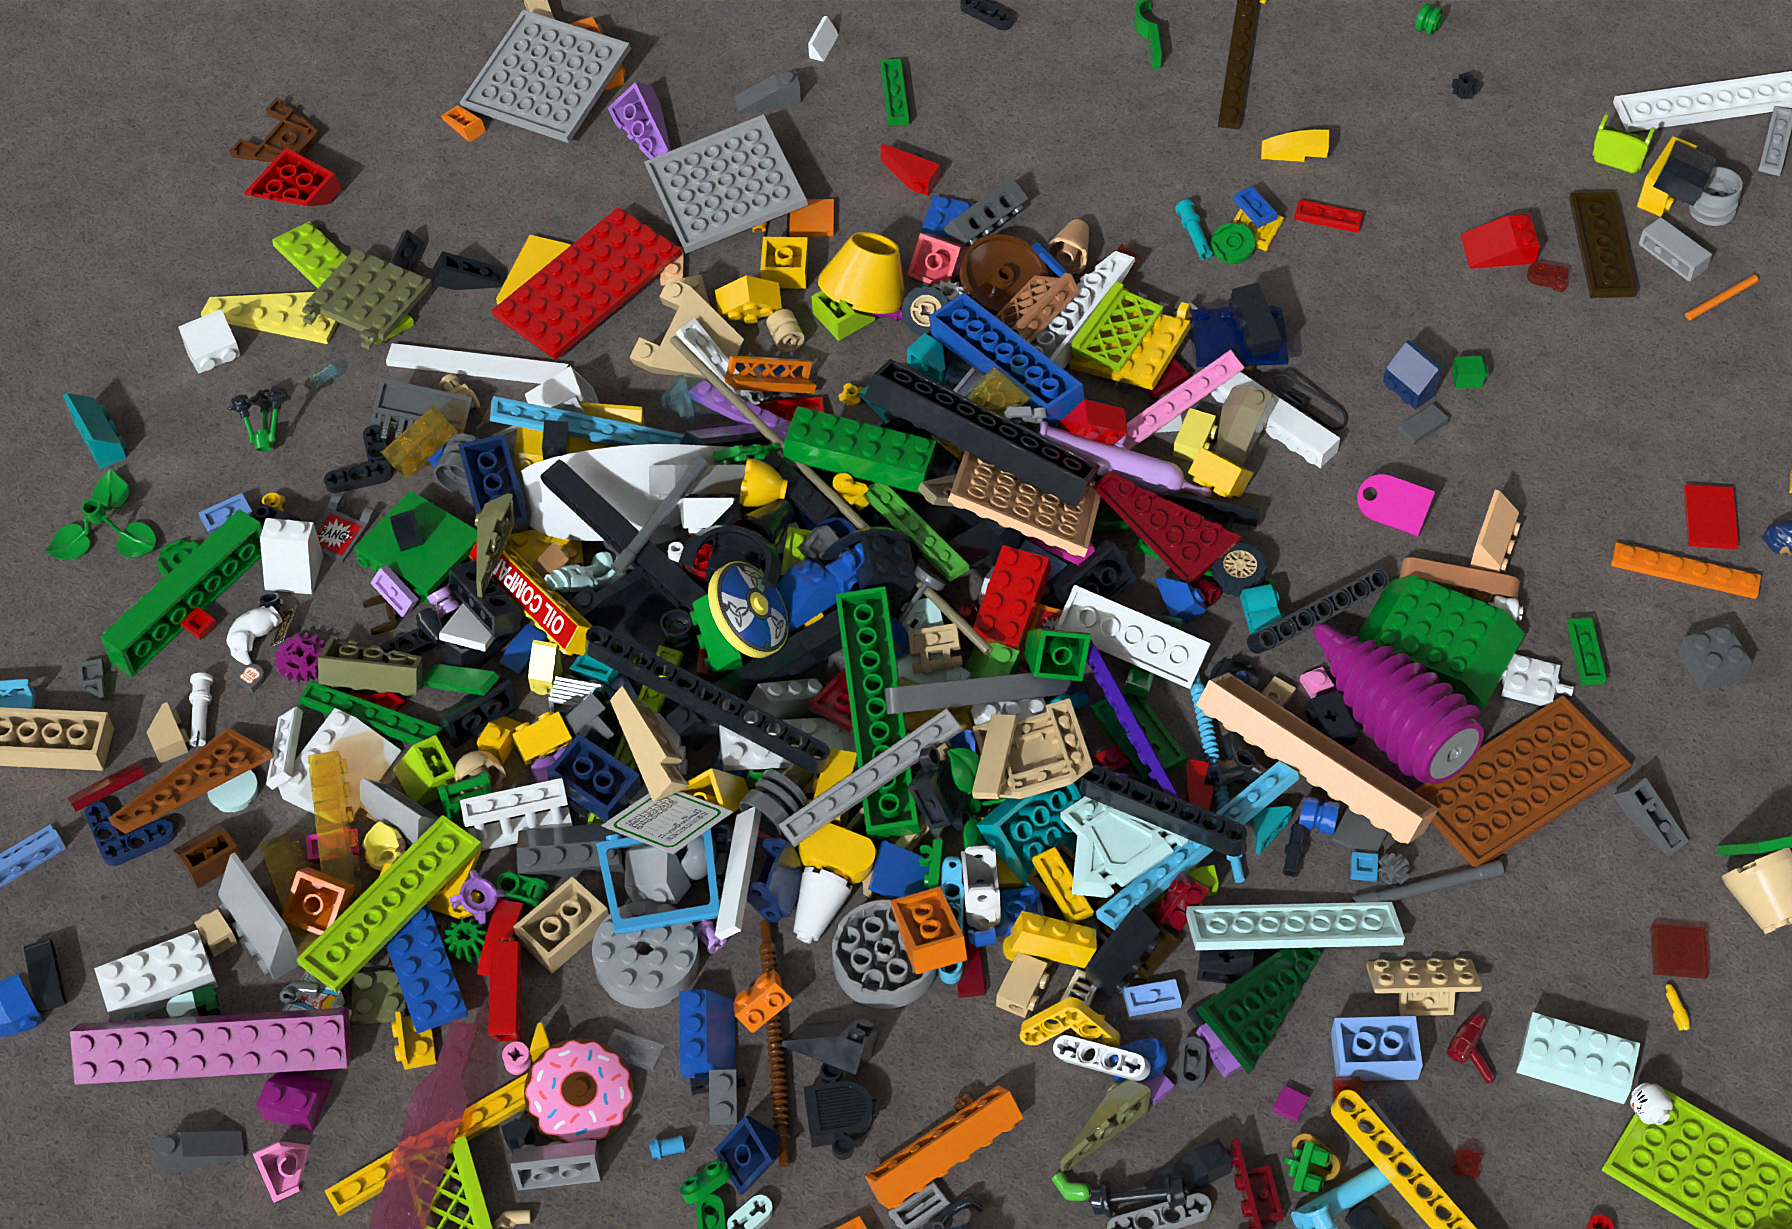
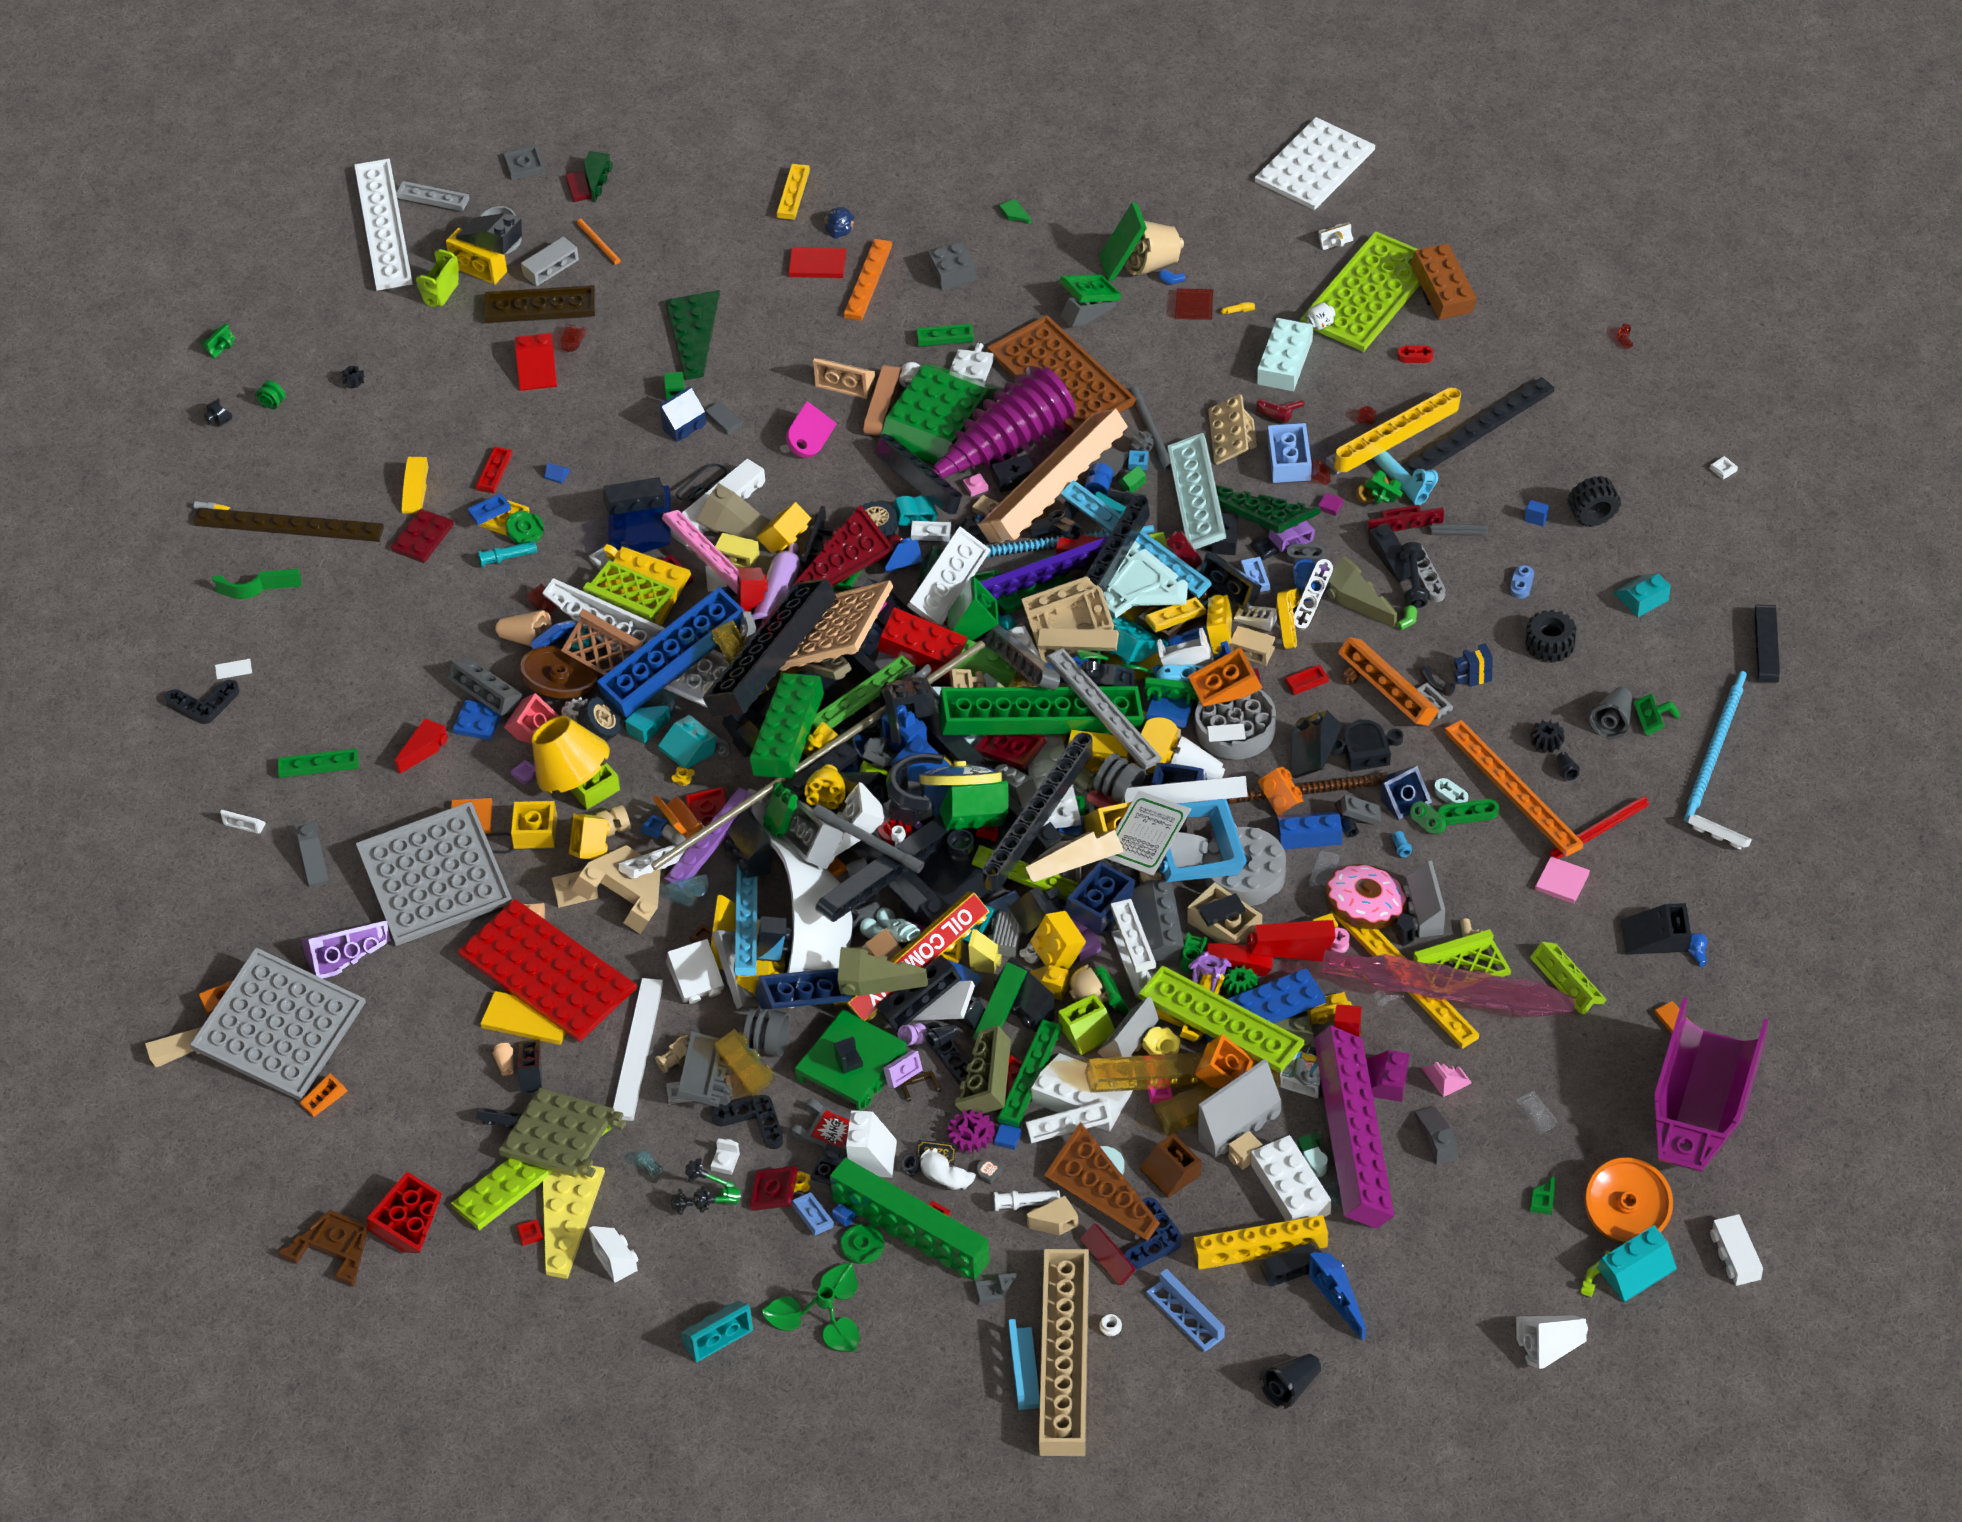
camera: 90 degrees left, 5 degrees down
none -> white sticker [215,659,252,679]
none -> dark red plate [391,509,454,563]
none -> light nougat cone [493,1043,514,1076]
none -> red tile [516,1219,544,1246]
none -> blue slope [545,463,570,484]
none -> dark green wing [666,290,720,380]
none -> white bracket [711,1138,740,1175]
none -> dark red tile [749,1166,798,1211]
none -> white plate [911,521,951,542]
none -> blue tile [994,1124,1022,1150]
none -> green tile [1059,274,1122,302]
none -> white plate [1100,1314,1122,1336]
none -> green piece [1118,465,1146,493]
none -> blue arm [1158,269,1186,285]
none -> yellow brick [1194,1215,1328,1270]
none -> black tile [1199,893,1245,926]
none -> white sticker [1207,724,1246,742]
none -> red tile [1284,664,1329,695]
none -> red panel [1334,1004,1362,1037]

